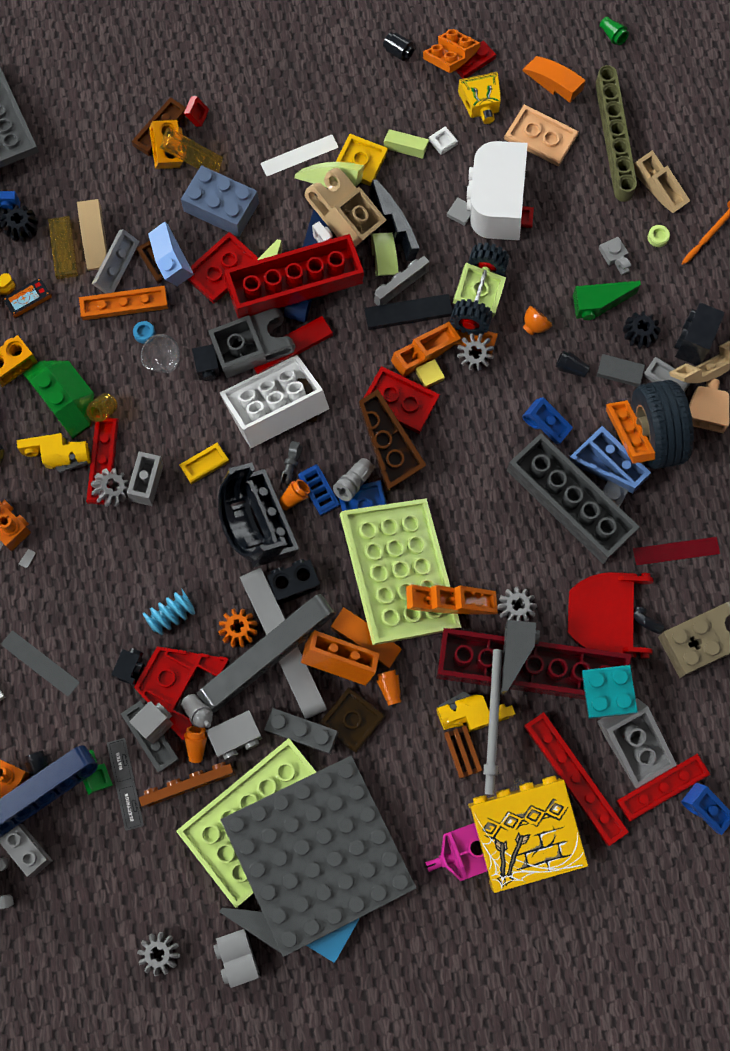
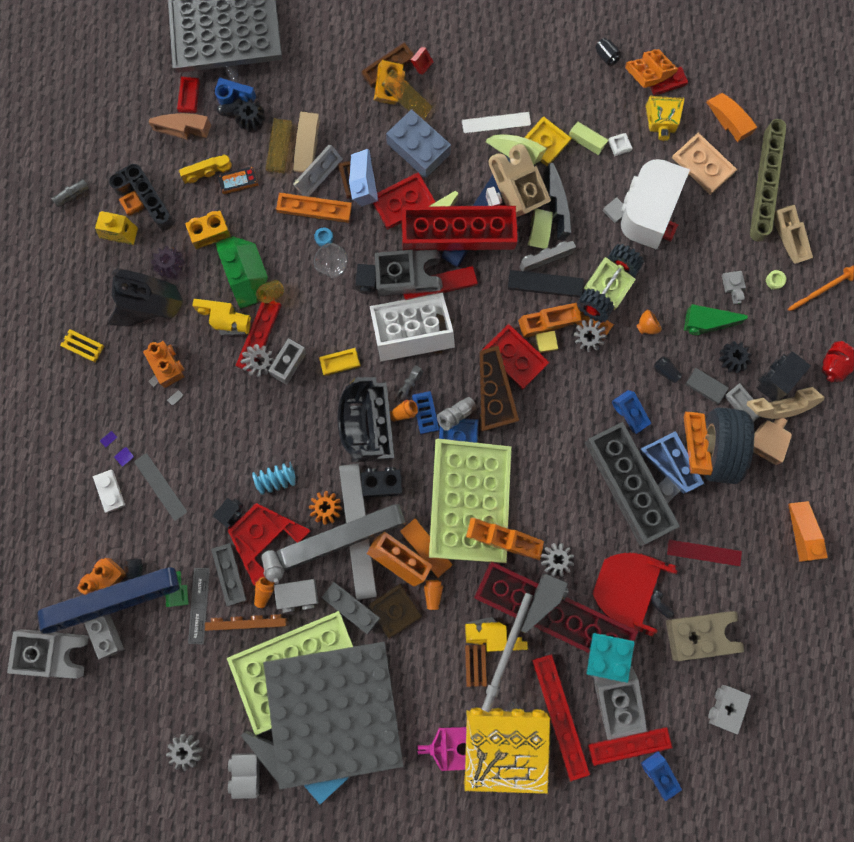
camera: 15 degrees right, 5 degrees up
light grey brick [129,701,173,744] -> none
green cone [600,17,629,45] -> none

